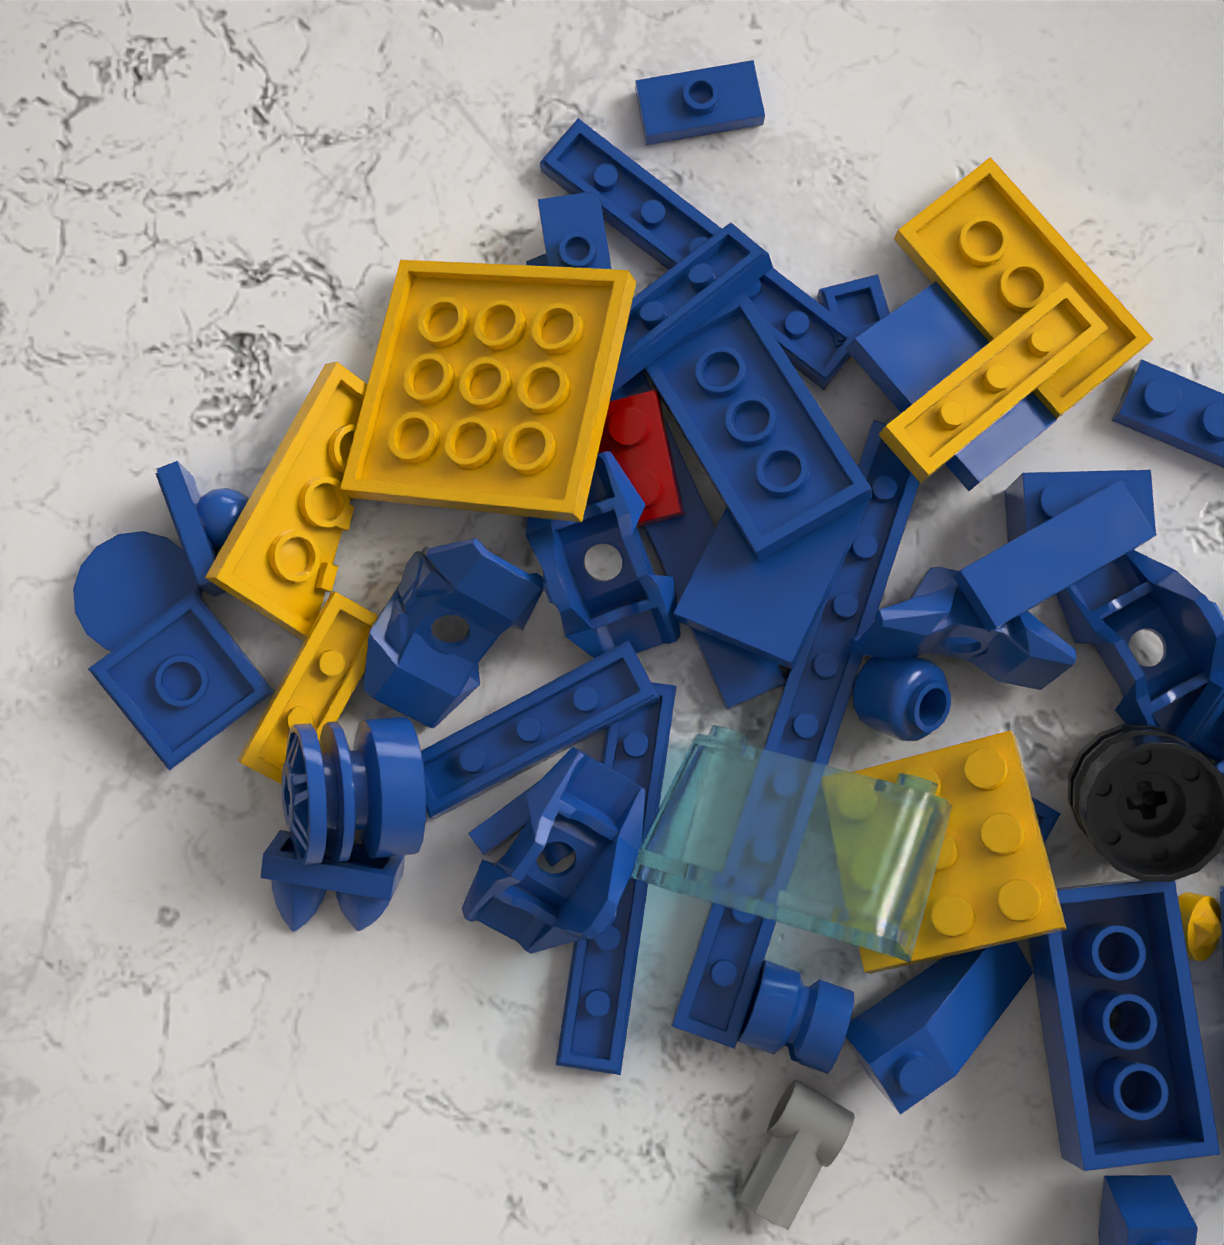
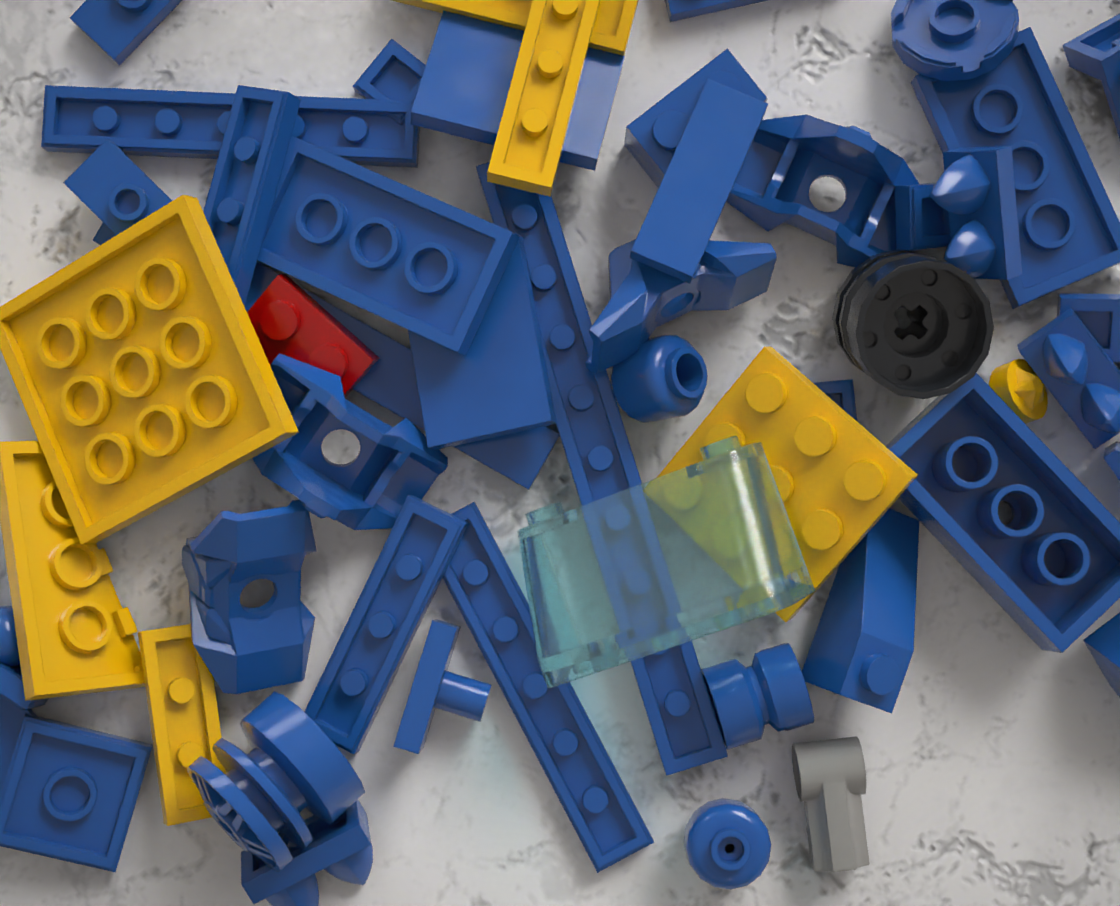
camera: 30 degrees left, 5 degrees up
blue piece [461,747,645,954] -> none
none -> blue head [683,798,771,890]

